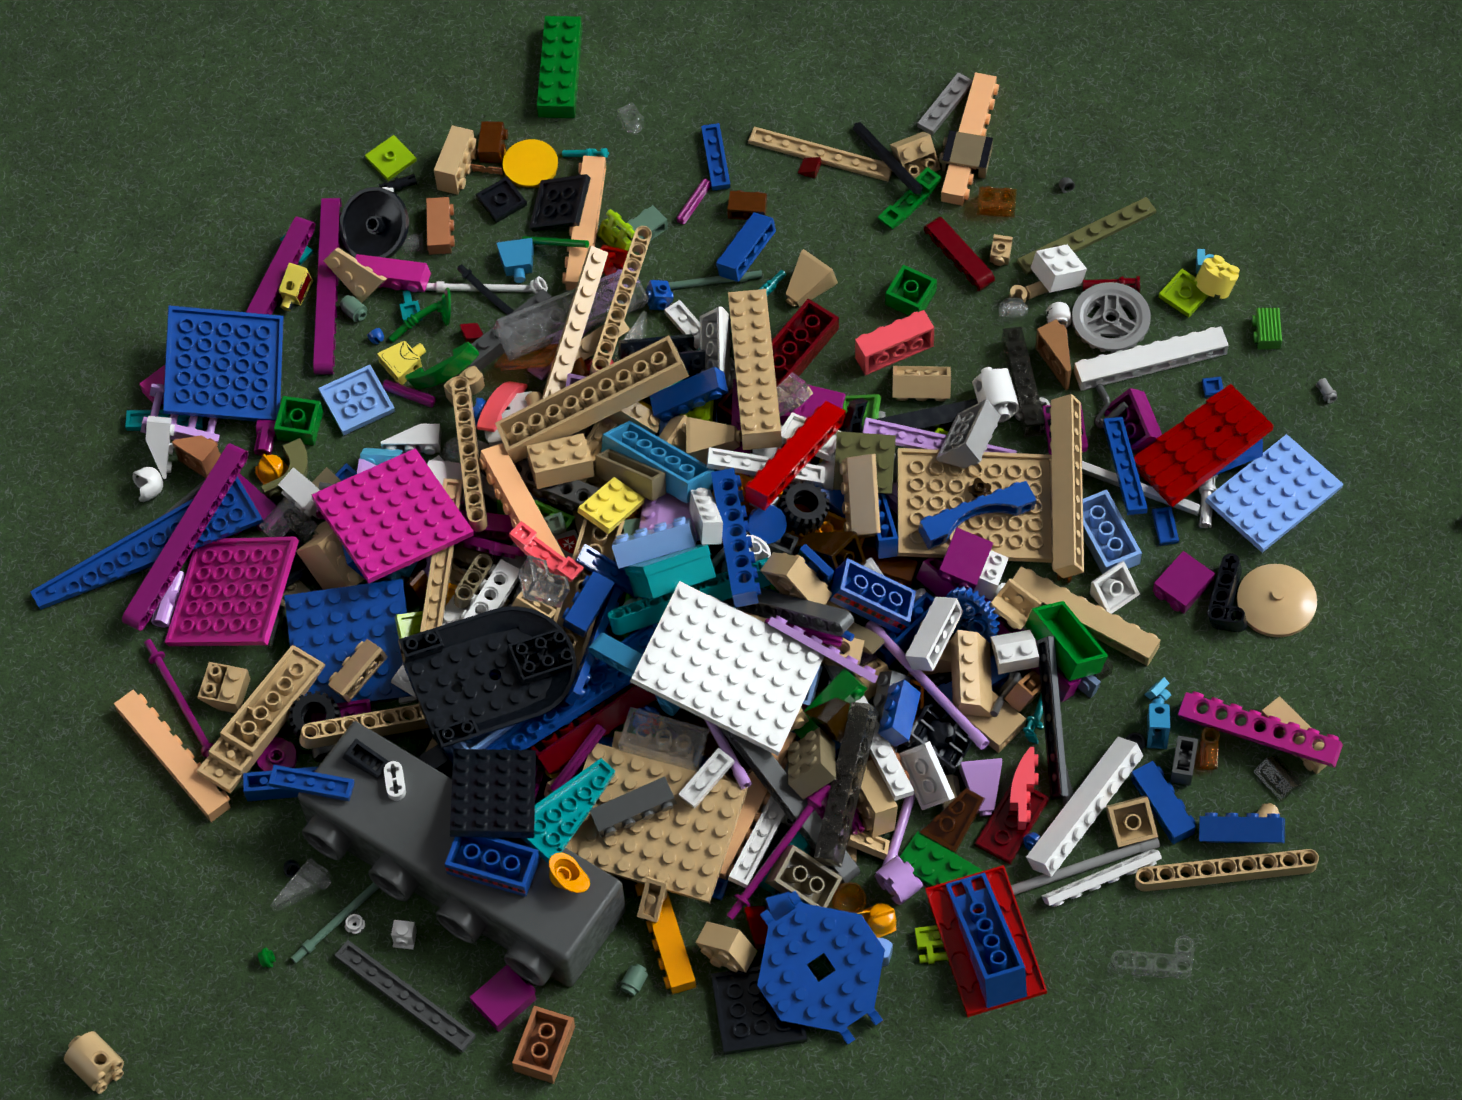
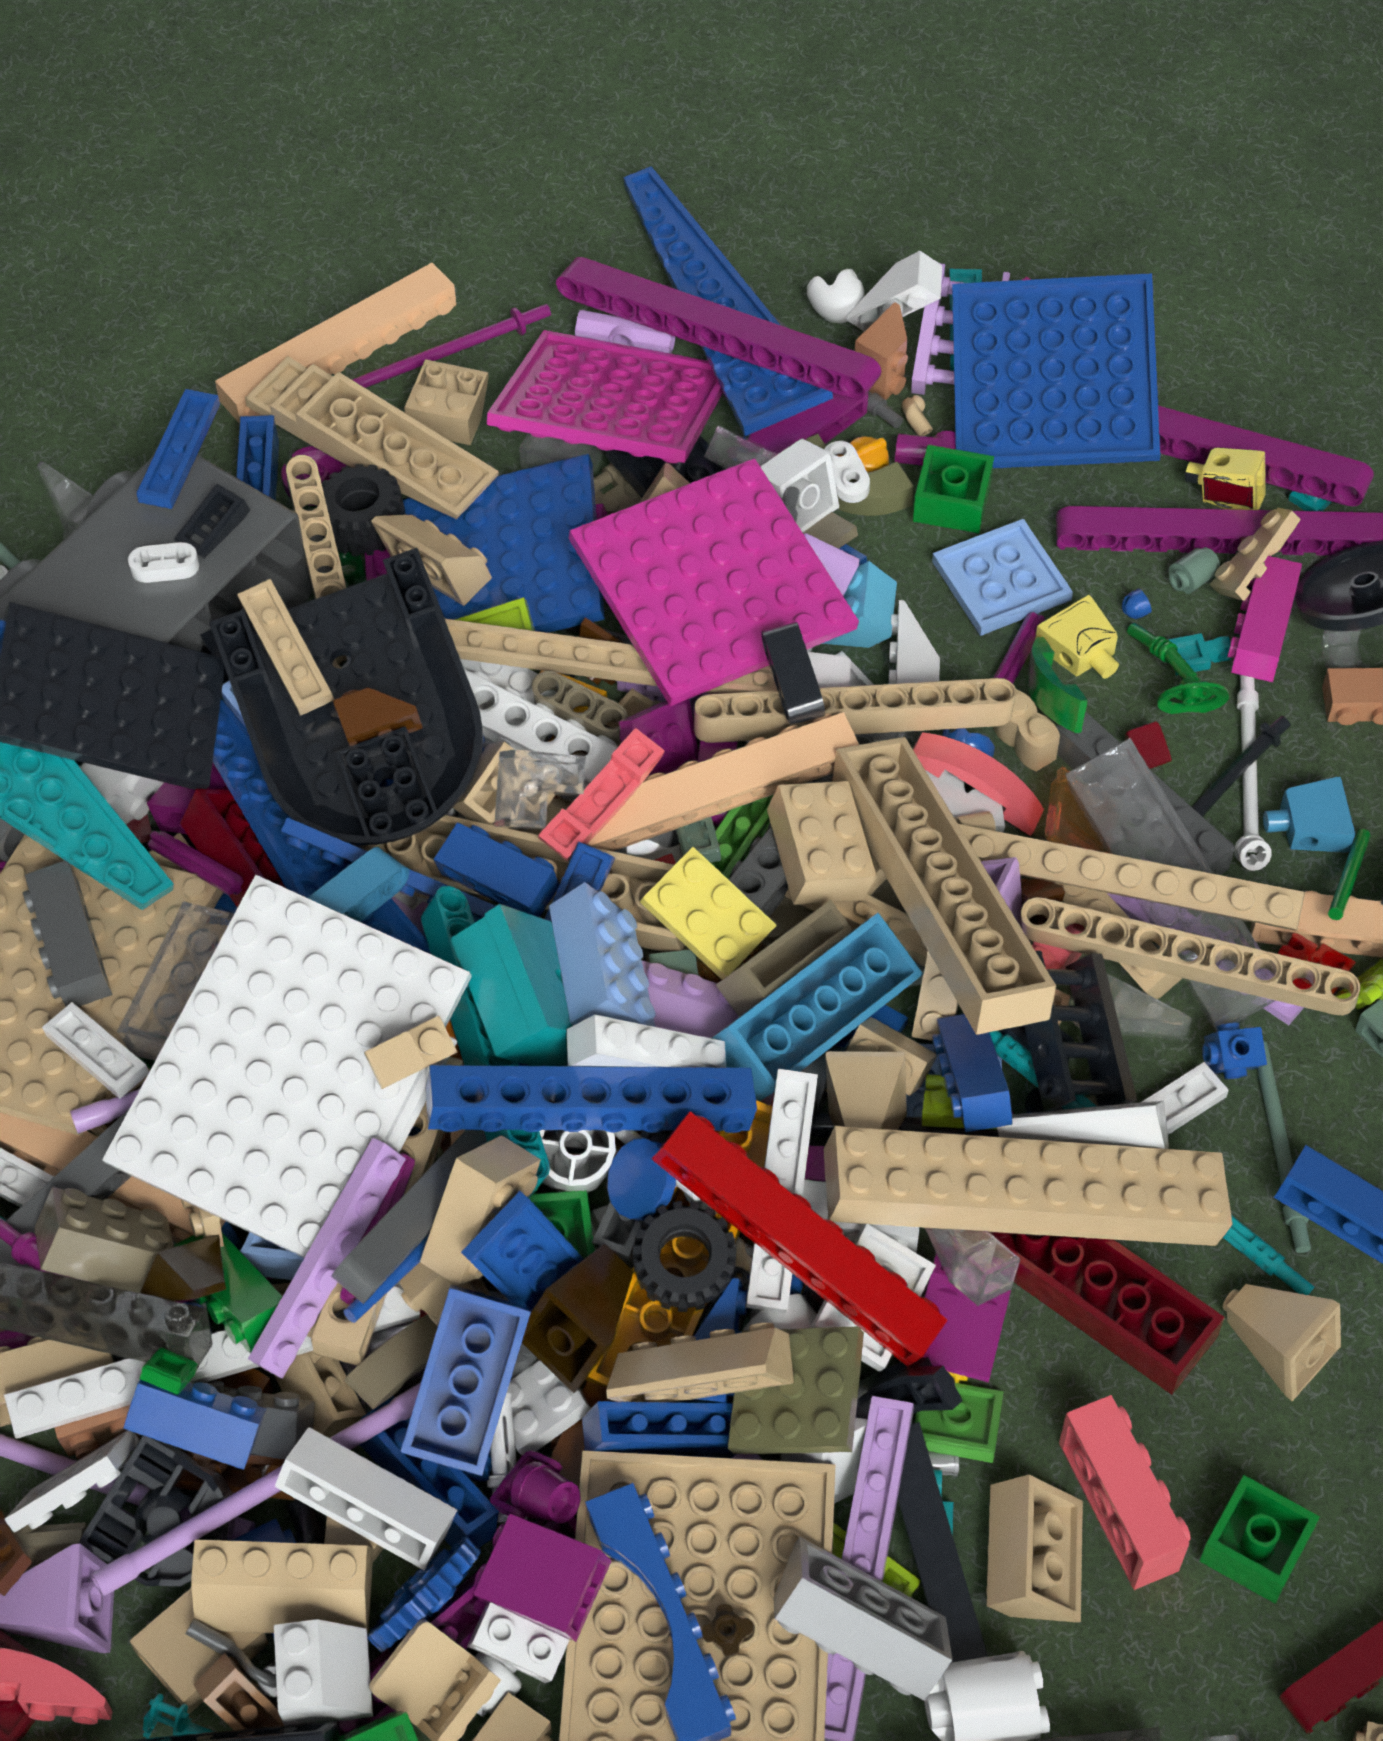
camera: 90 degrees right, 5 degrees down
none -> green tile [139,1348,198,1395]
none -> tan plate [237,579,334,716]
none -> reddish brown slope [333,688,423,746]
none -> tan slope [364,1016,457,1089]
none -> magenta piece [490,1450,581,1523]
none -> black beam [761,622,825,725]
none -> white plate [824,441,870,503]
none -> tan arm [902,395,933,436]

